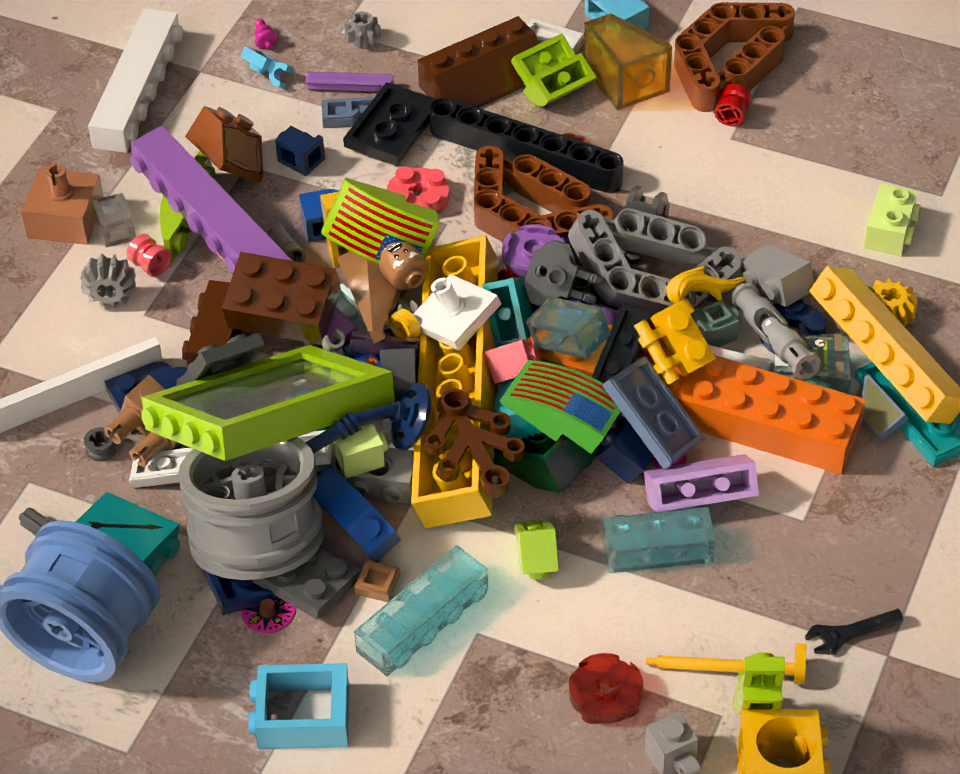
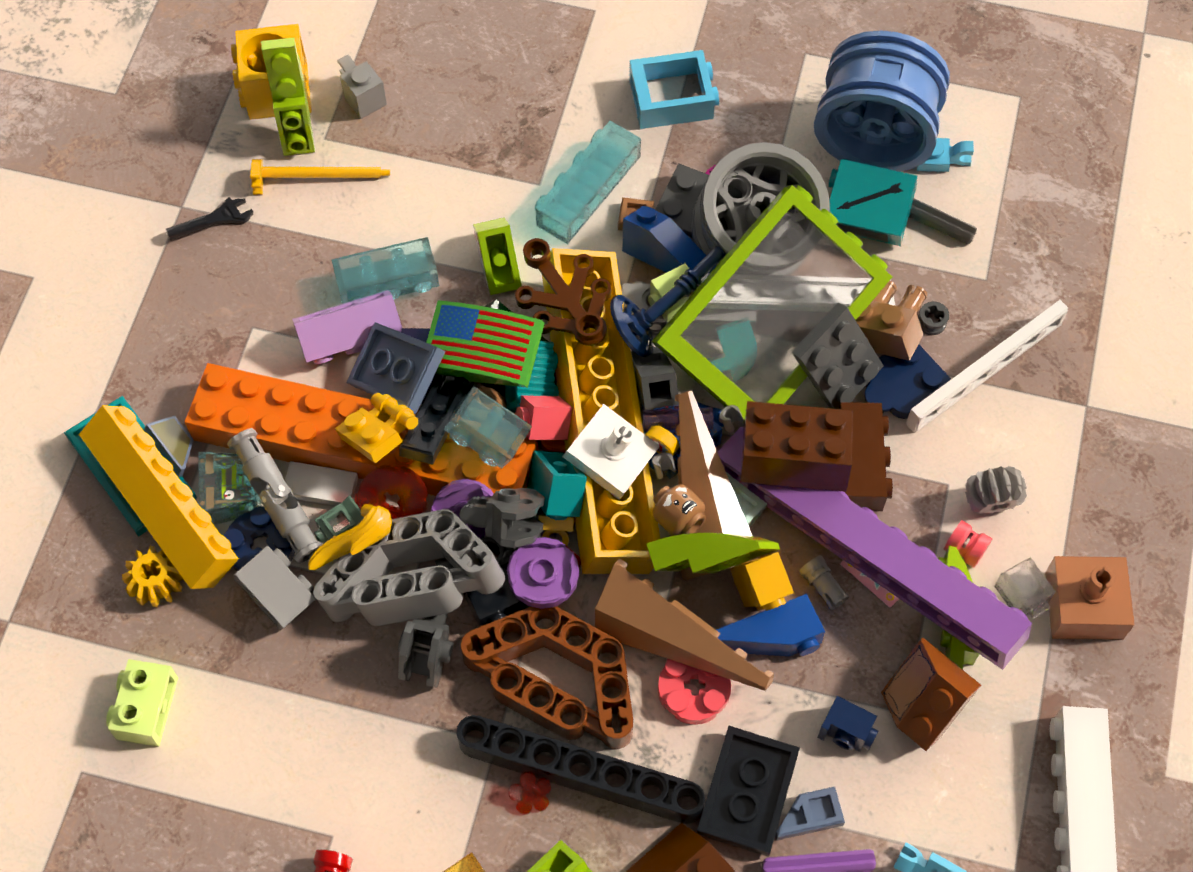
camera: 170 degrees right, 15 degrees up
clear red plate [569,653,643,724] -> none
none -> medium nougat wedge [595,559,774,691]

